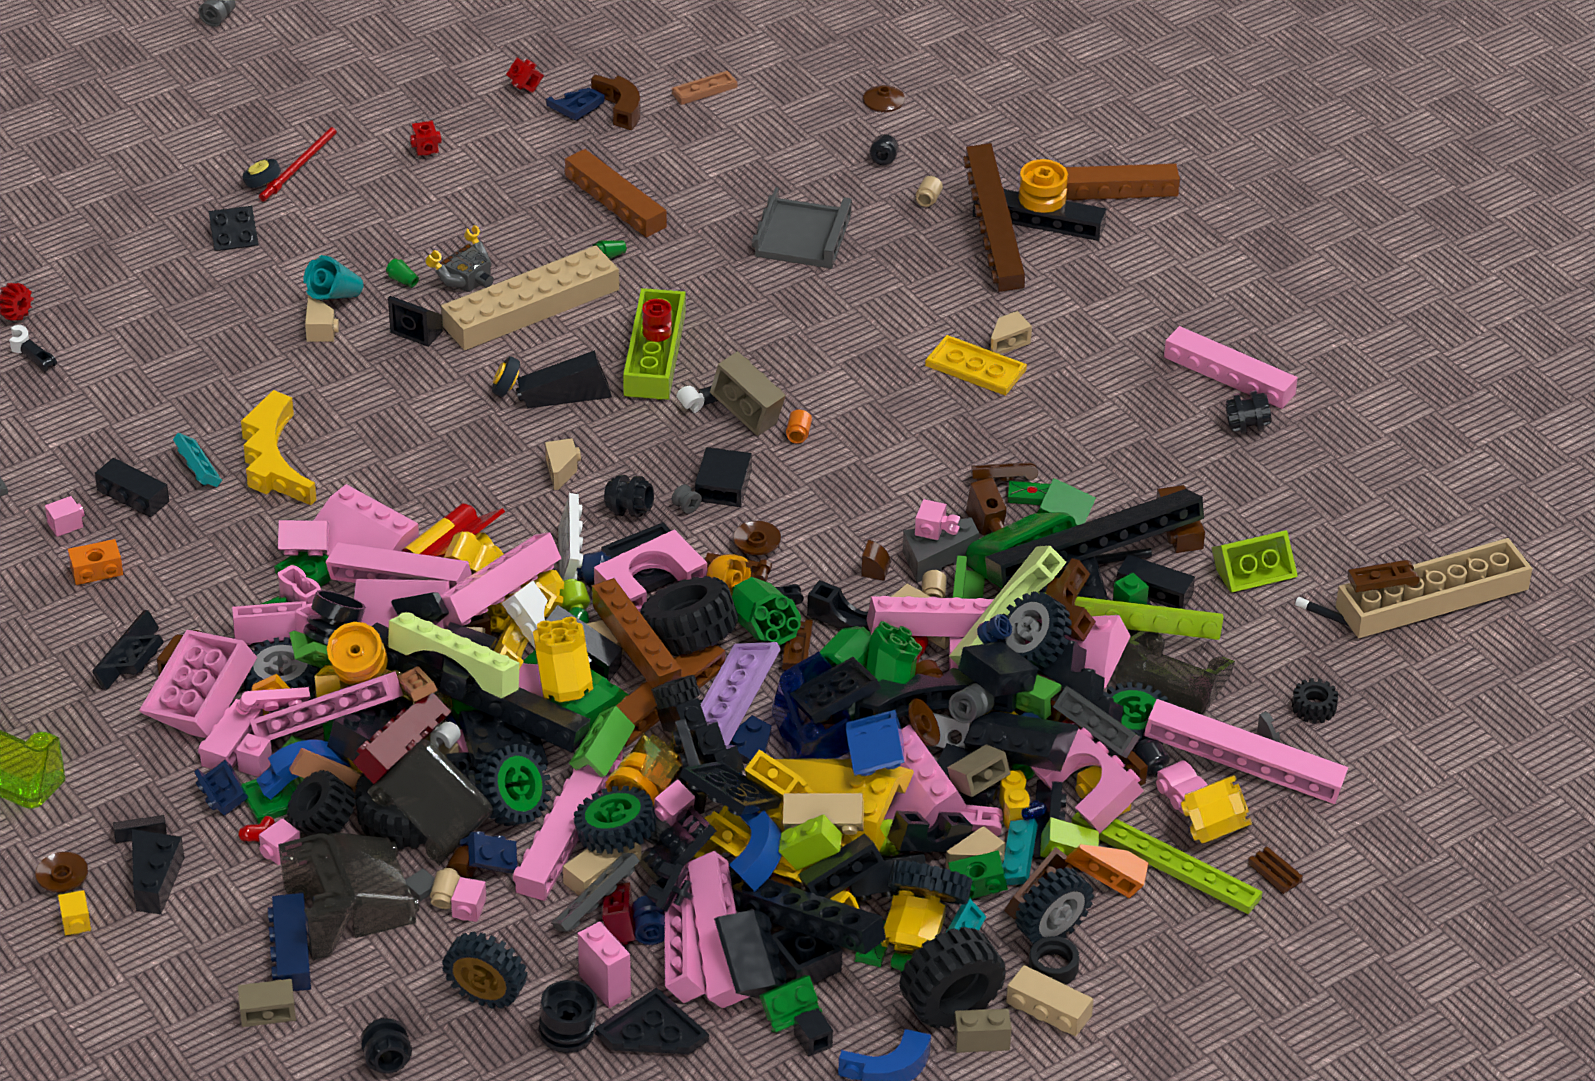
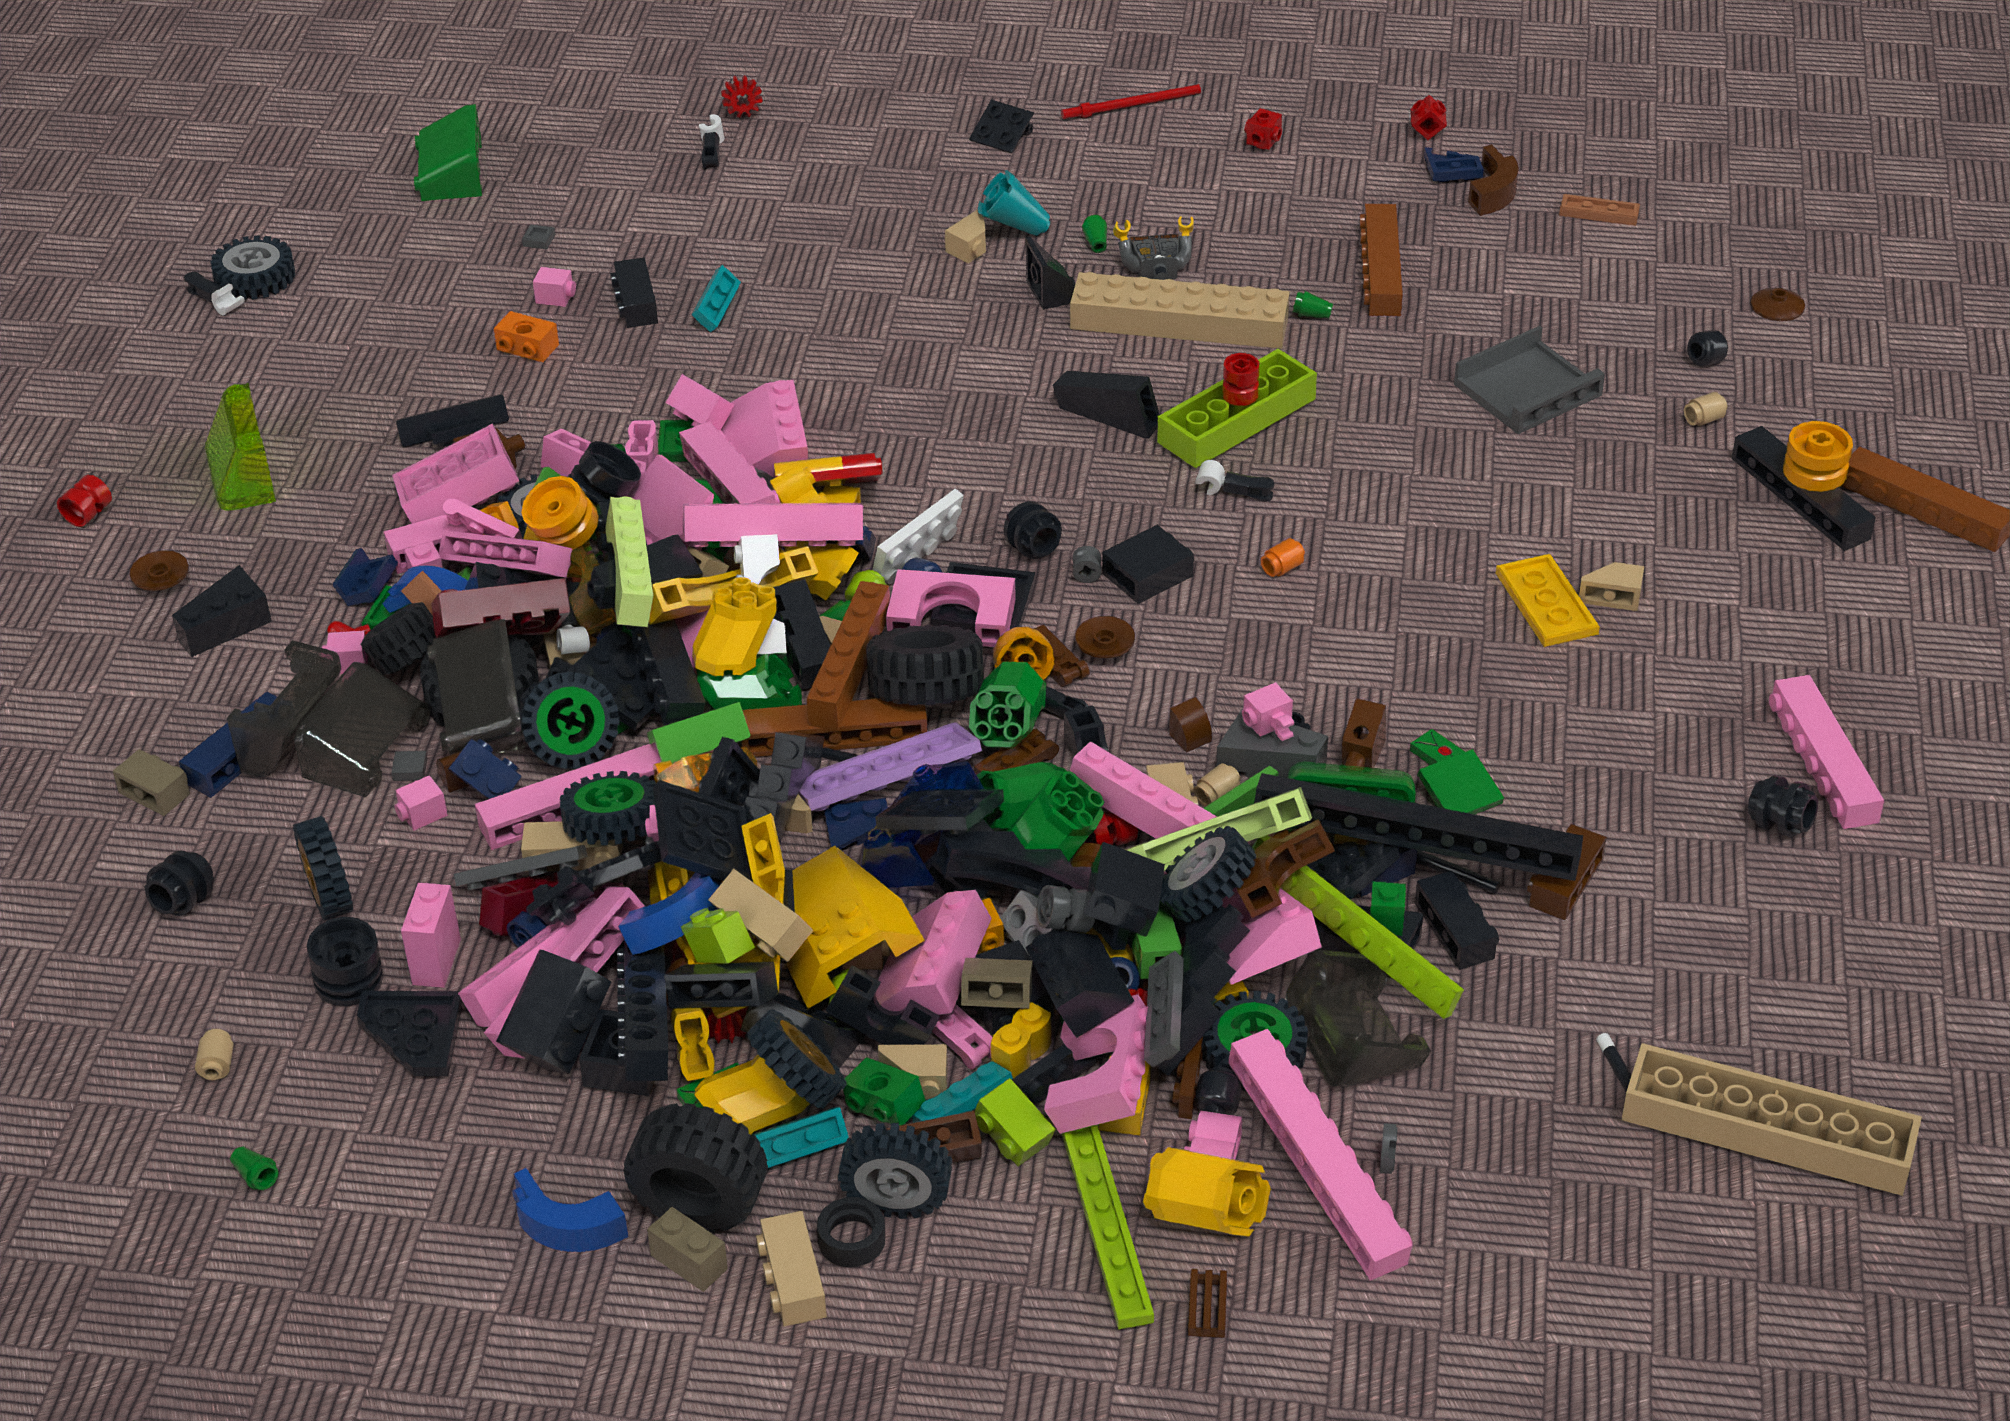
camera: 45 degrees right, 0 degrees up
yellow brick [58,890,91,935] -> none
black slope [113,815,167,843] -> none
yellow arch [241,390,317,505] -> none
black wheel [242,158,281,188] -> none
black wing [391,592,449,625] -> none
nougat tile [397,666,437,702] -> none
tan brick [430,868,460,909] -> none
black wheel [492,356,520,397] -> none
tan slope [545,438,581,490] -> none
black tyre [651,675,701,709] -> none
dark tan brick [710,351,786,436] -> none
green plate [759,975,822,1032] -> none
black brick [794,1008,833,1057] -> none
blue slope [846,710,905,776] -> none
reddish brown dish [909,699,940,747] -> none
reddish brown brick [963,143,1025,292] -> none
reddish brown plate [971,462,1038,481] -> none
dark blue wheel [977,614,1012,644] -> none
clear blue arm [1021,800,1046,821] -> none
orange slope [1065,844,1148,898] -> none
lime slope [1211,530,1298,593] -> none
black tyre [1292,678,1338,724] -> none
reddish brown plate [1347,560,1420,593] -> none

